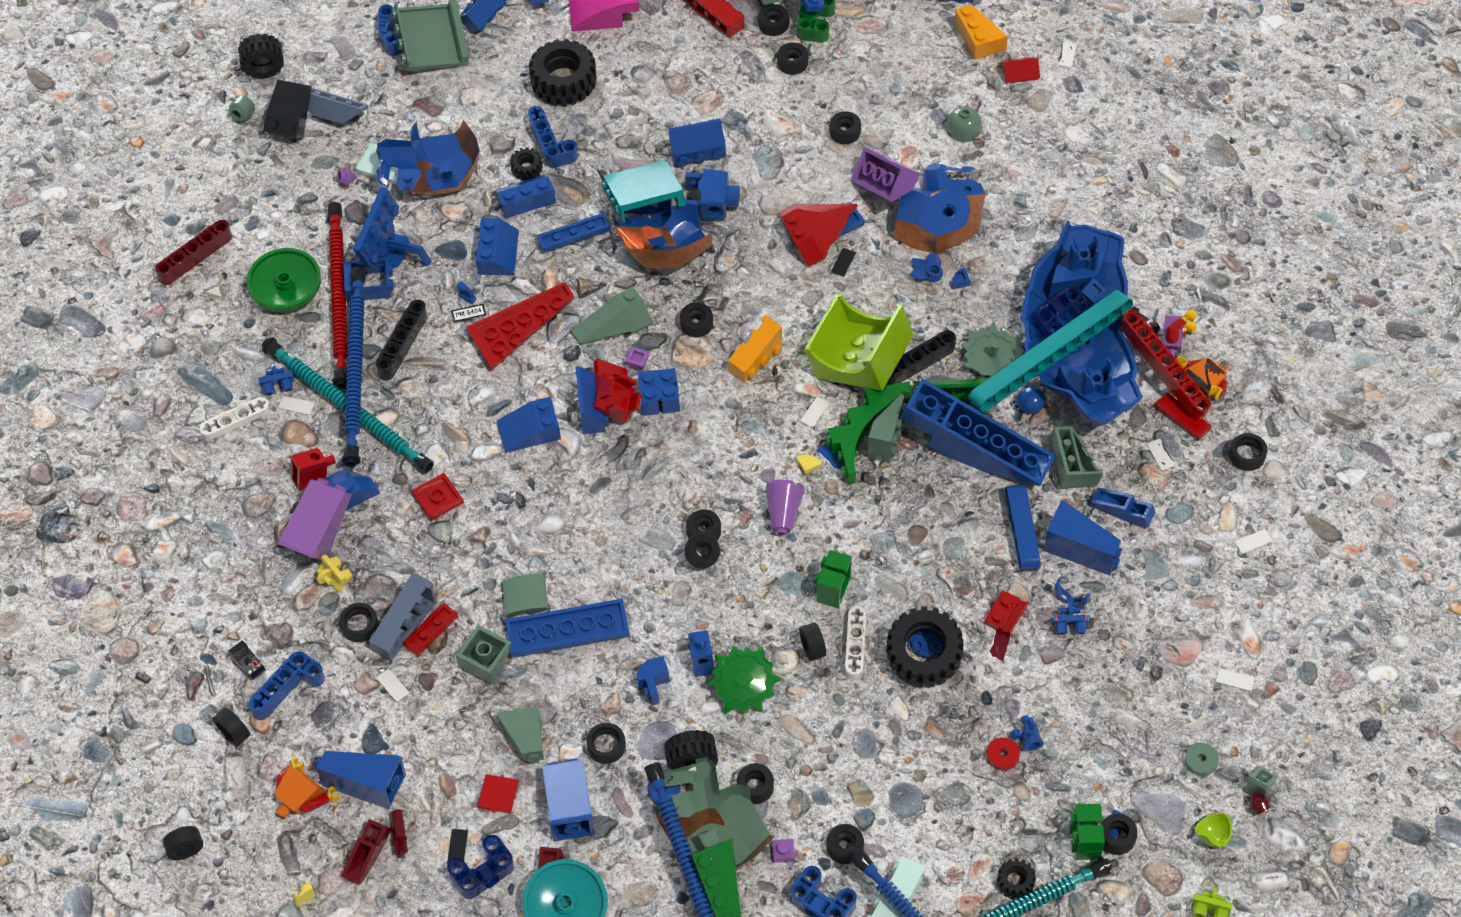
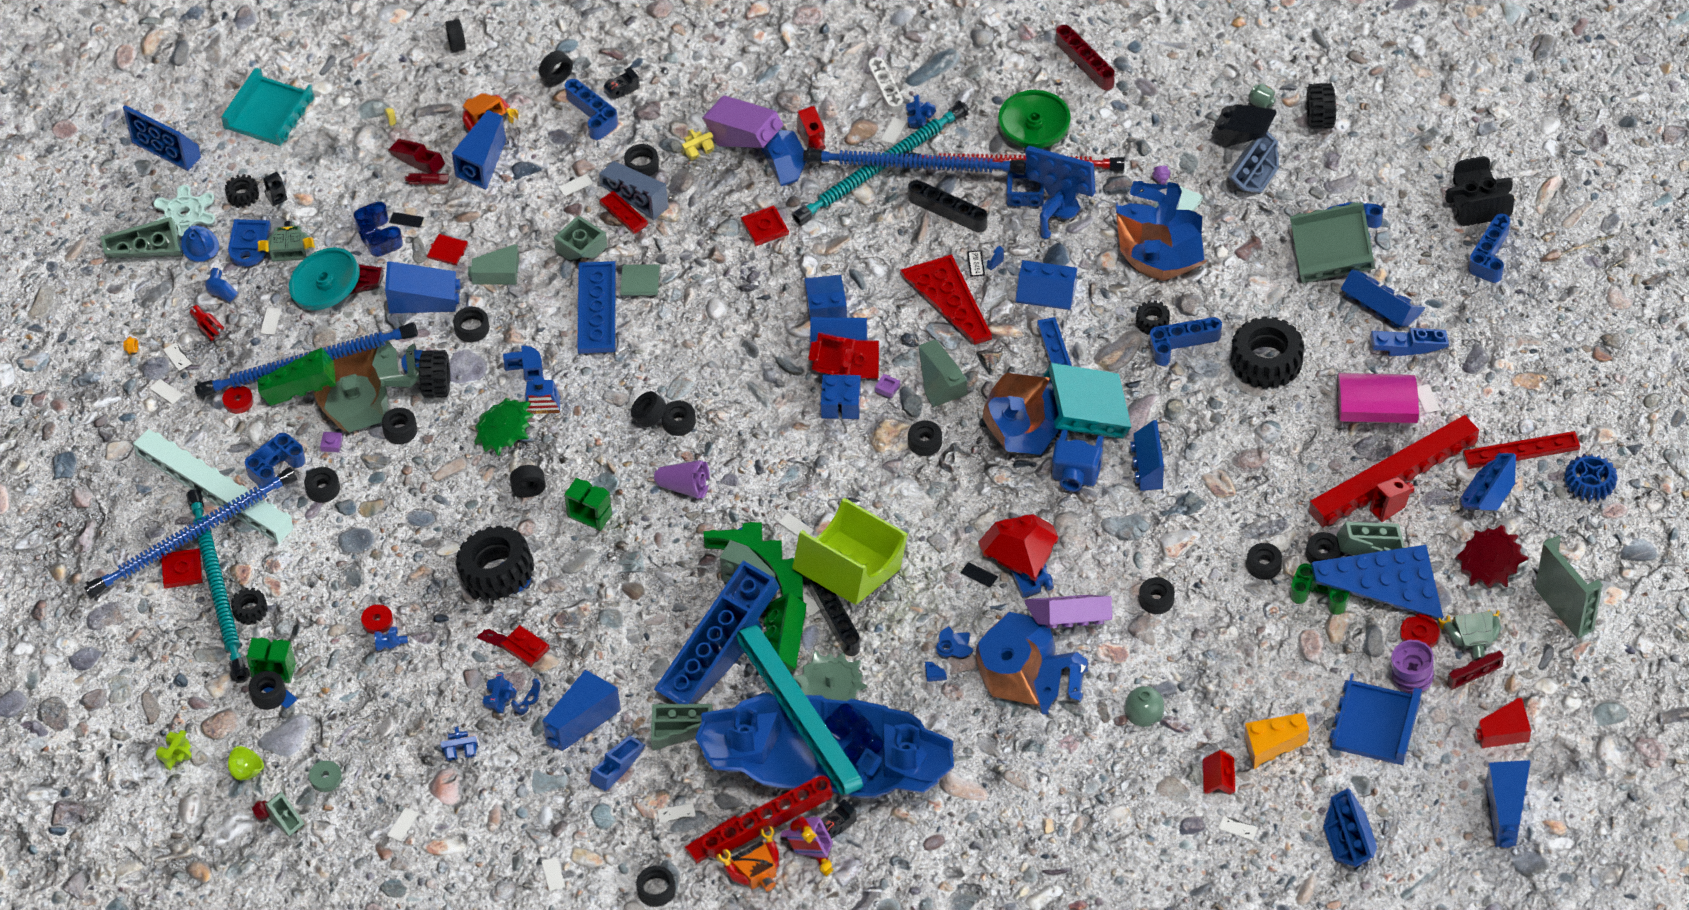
camera: 100 degrees right, 5 degrees down
blue slope [493,174,556,219] -> none
light orange wedge [728,315,782,383] -> none
light yellow tile [796,455,822,474] -> none
white beam [845,606,866,679] -> none
blue beam [1005,484,1041,570] -> none
none -> hips [440,726,478,761]

